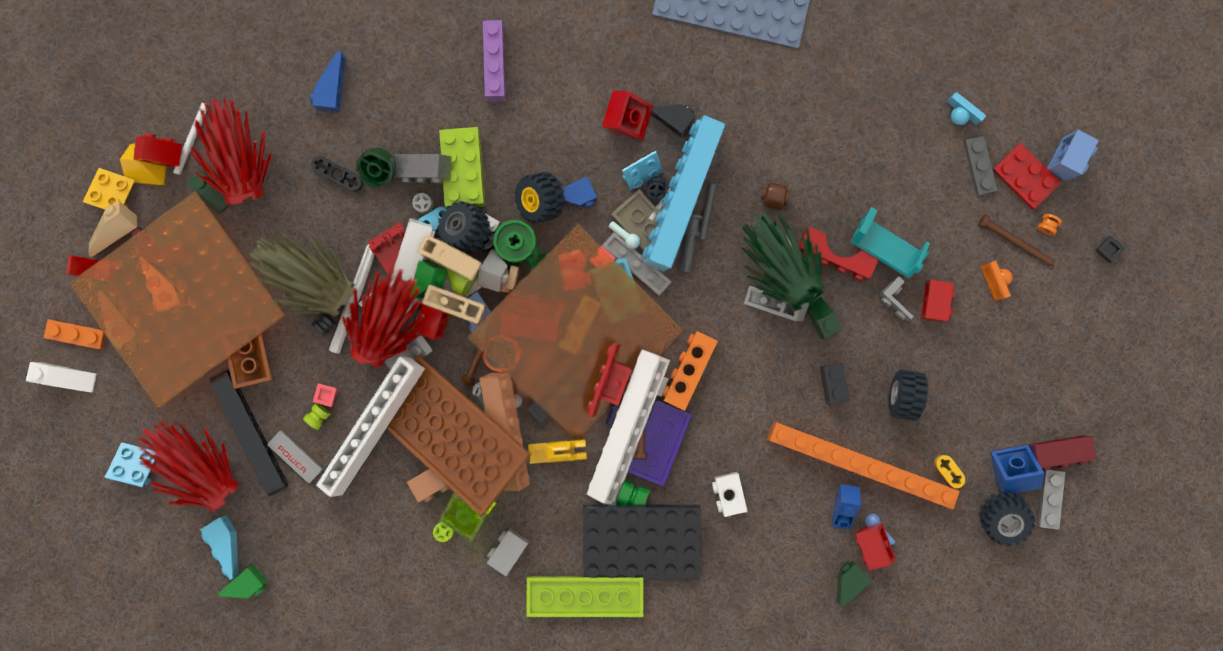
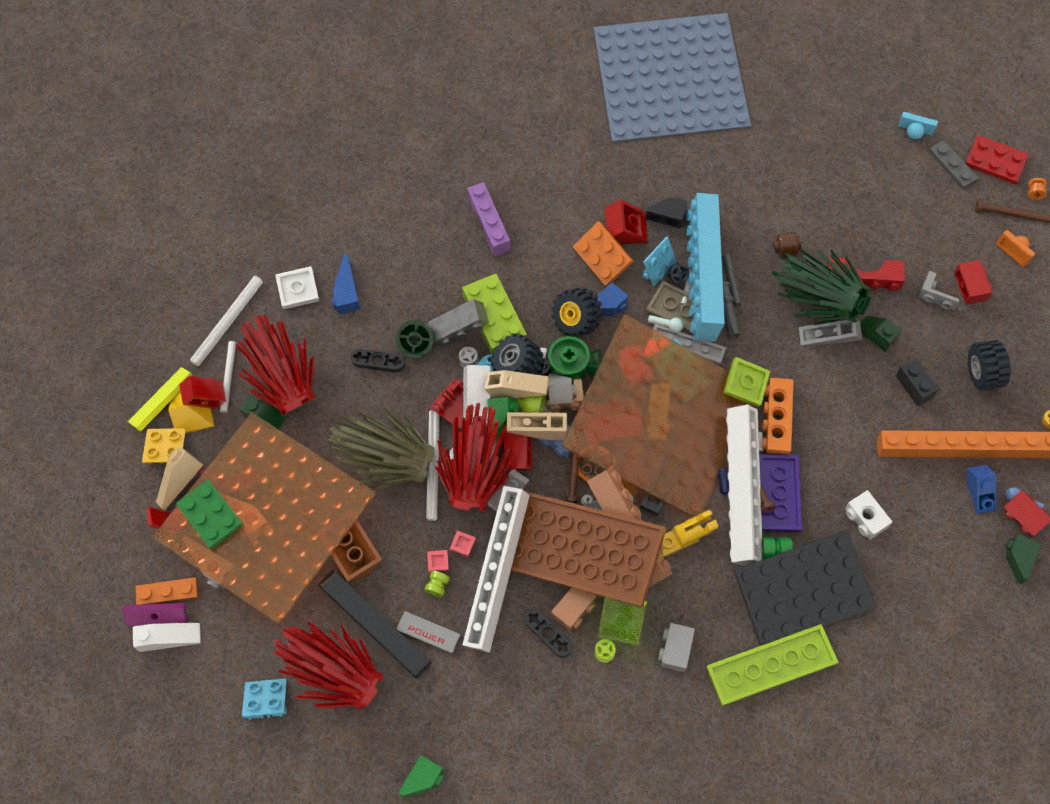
camera: 15 degrees left, 20 degrees down
medium azure slope [200,515,239,580] -> none
black wheel [312,313,337,336] -> none
red bracket [587,343,632,418] -> none
teal panel [850,207,930,279] -> none
medium blue brick [1047,130,1099,181] -> none
none -> magenta tile [122,603,188,626]
none -> neon yellow tile [128,367,192,431]
none -> green plate [176,479,244,550]
none -> white axle [190,276,263,366]
none -> white plate [276,266,319,310]
none -> coral plate [450,531,476,558]
none -> black beam [524,609,572,658]
none -> orange plate [572,221,634,286]
none -> lime plate [724,357,770,407]

